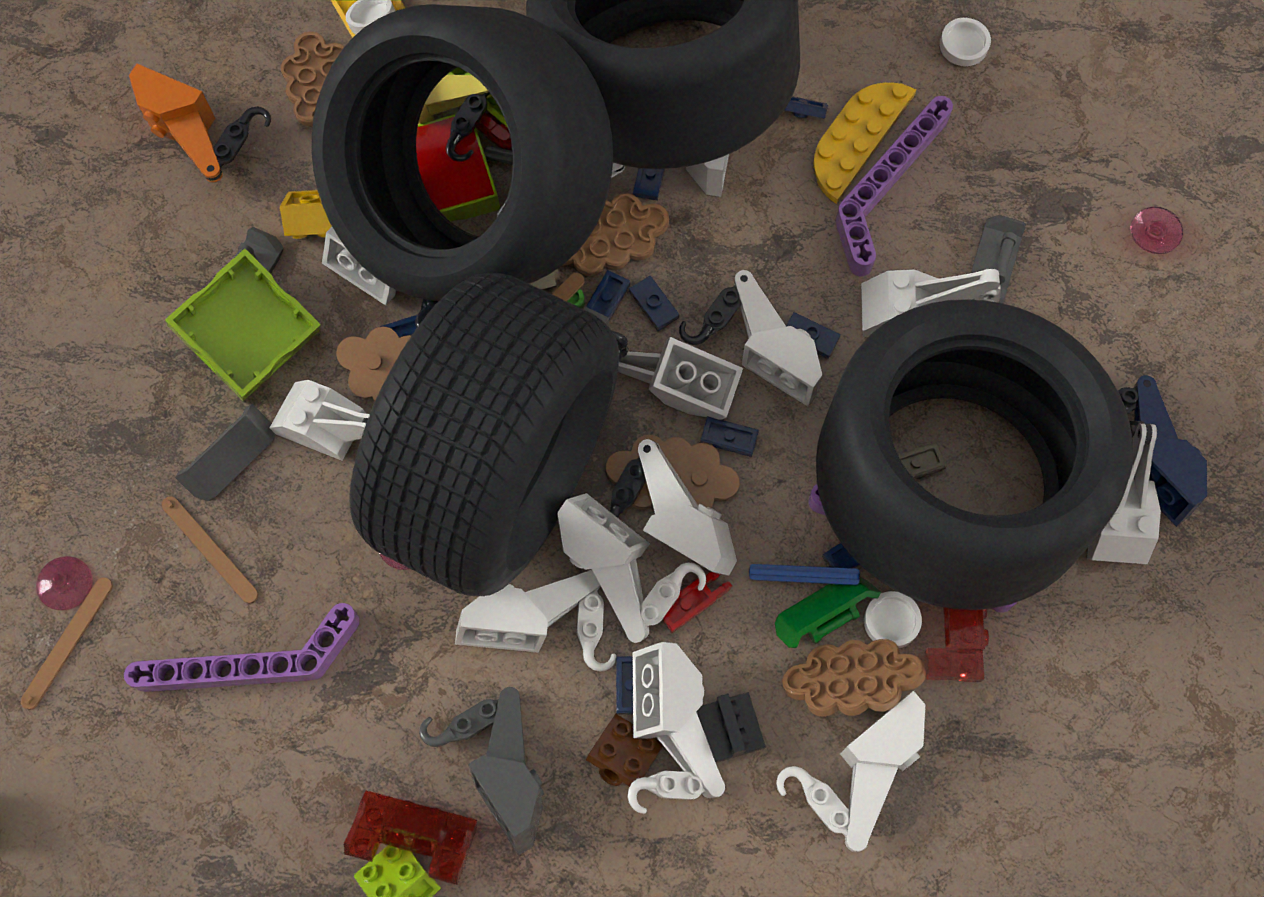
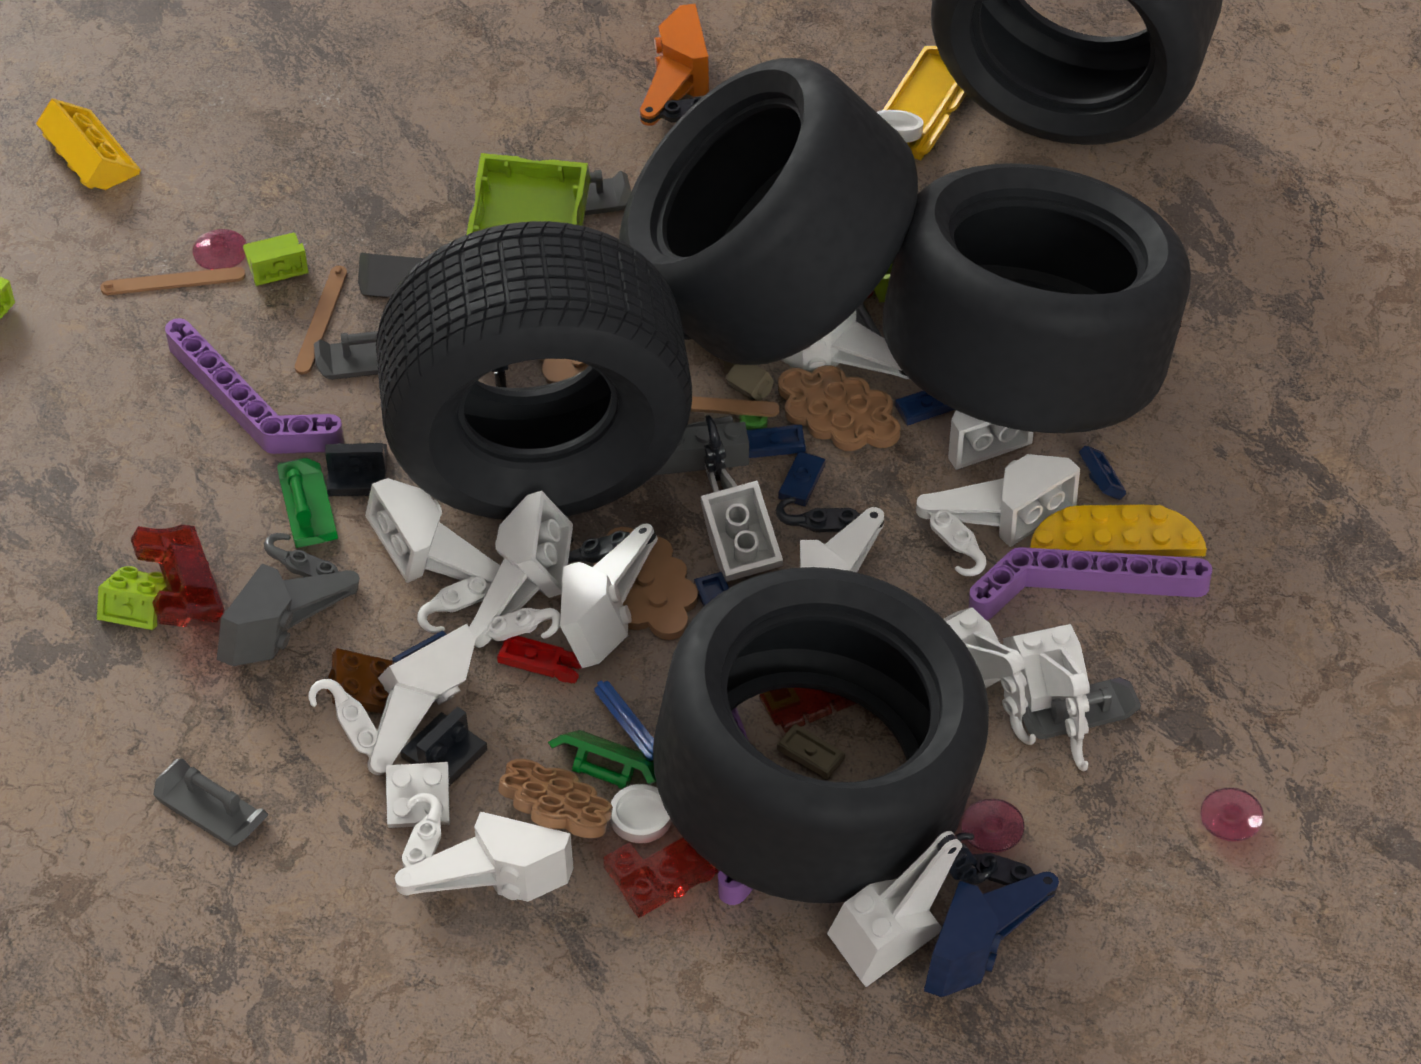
camera: 55 degrees right, 20 degrees down
white piece [939,18,991,66] -> none
none -> lime bracket [243,233,309,286]
none -> green piece [277,458,338,548]
none -> dark grey piece [314,331,378,380]
none -> black bracket [325,443,388,497]
none -> white plate [386,762,450,828]
none -> white slope [916,454,1080,576]
none -> white slope [1003,624,1090,771]

